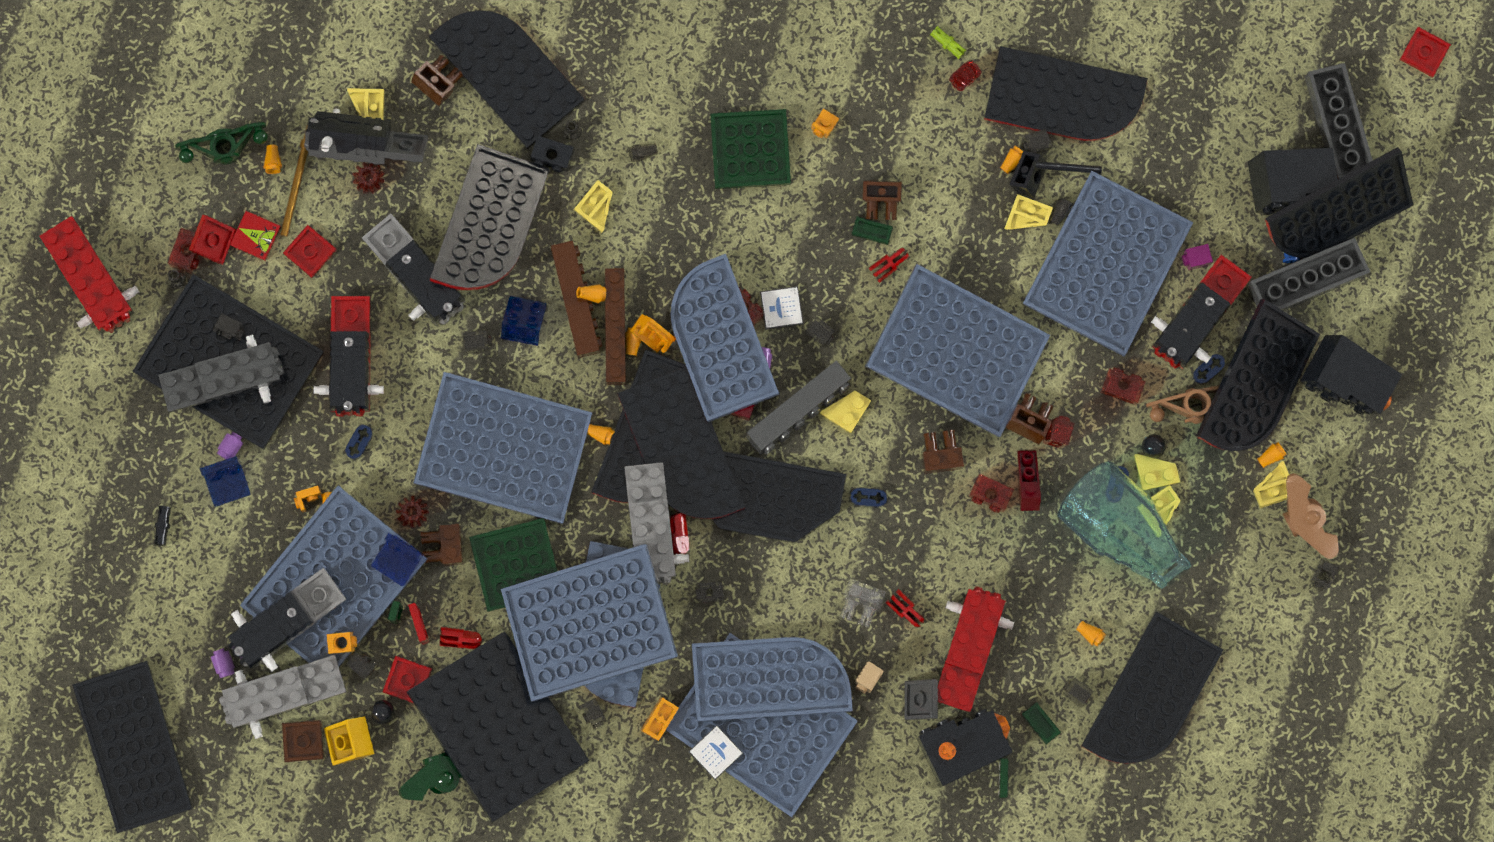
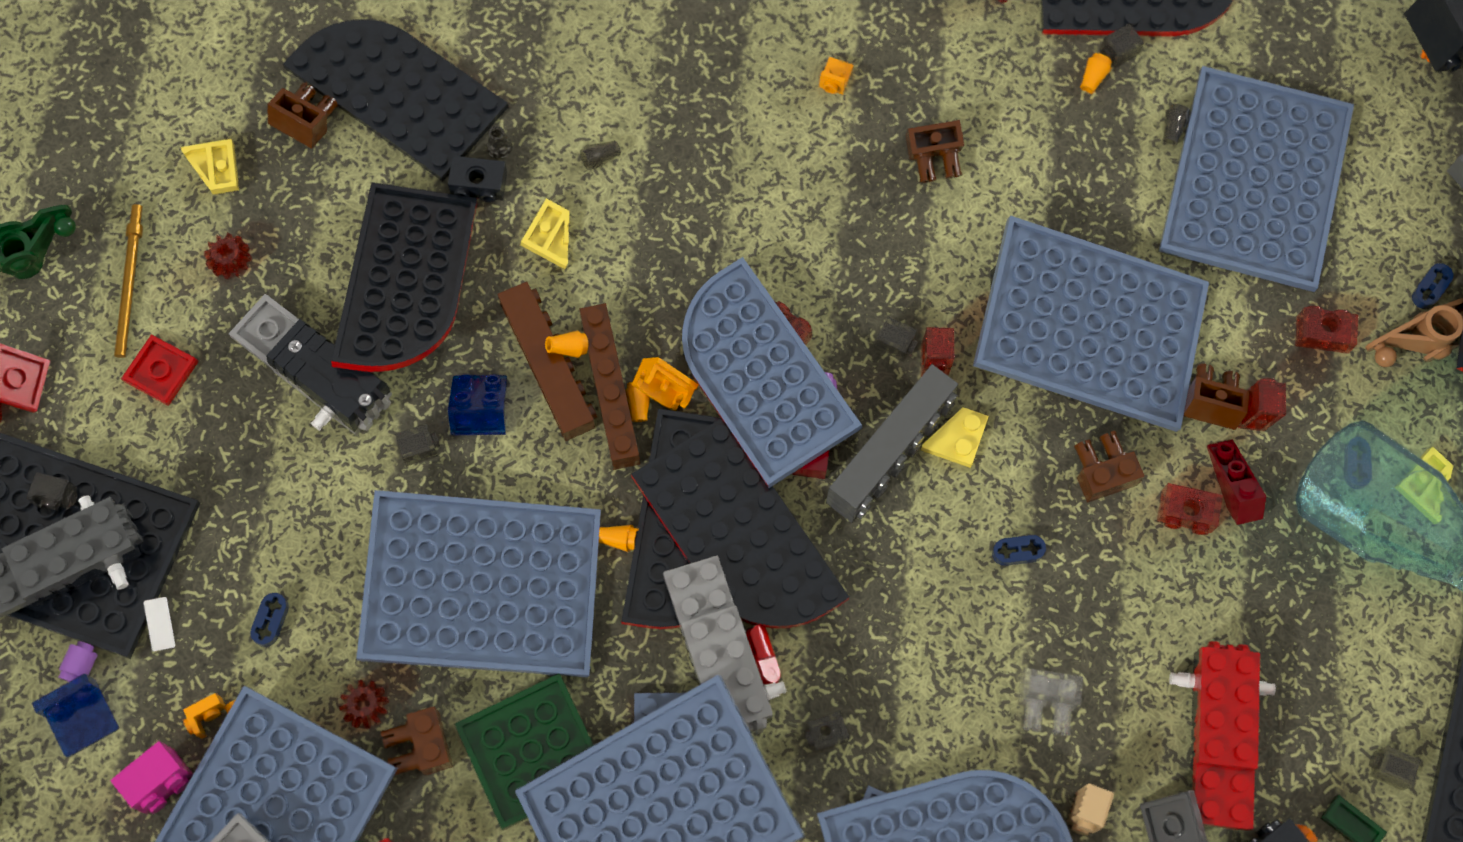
camera: 10 degrees left, 10 degrees down
red tile [230,211,281,261] -> none
light orange cone [263,145,282,174] -> none
piece [304,108,428,164] -> none
piece [314,296,384,417] -> none
clear blue bracket [371,533,424,586] -> none
dark green plate [710,109,791,189] -> none
black plate [712,451,846,543] -> none
white tile [760,286,803,330] -> none
dark green tile [851,216,893,245] -> none
red arm [868,247,909,283] -> none
red arm [885,589,925,628] -> none
light yellow wing [1004,194,1053,230] -> none
black brick [1010,151,1046,198] -> none
black bar [1032,161,1102,174] -> none
light orange cone [1076,621,1106,647] -> none
light yellow wing [1134,454,1180,491] -> none
black piece [1142,434,1166,458] -> none
black piece [1151,255,1252,370] -> none
magenta brick [1182,244,1213,271] -> none
none -> dark pink brick [110,741,193,815]
none -> white sticker [144,597,175,651]
none -> clear red brick [921,327,954,377]

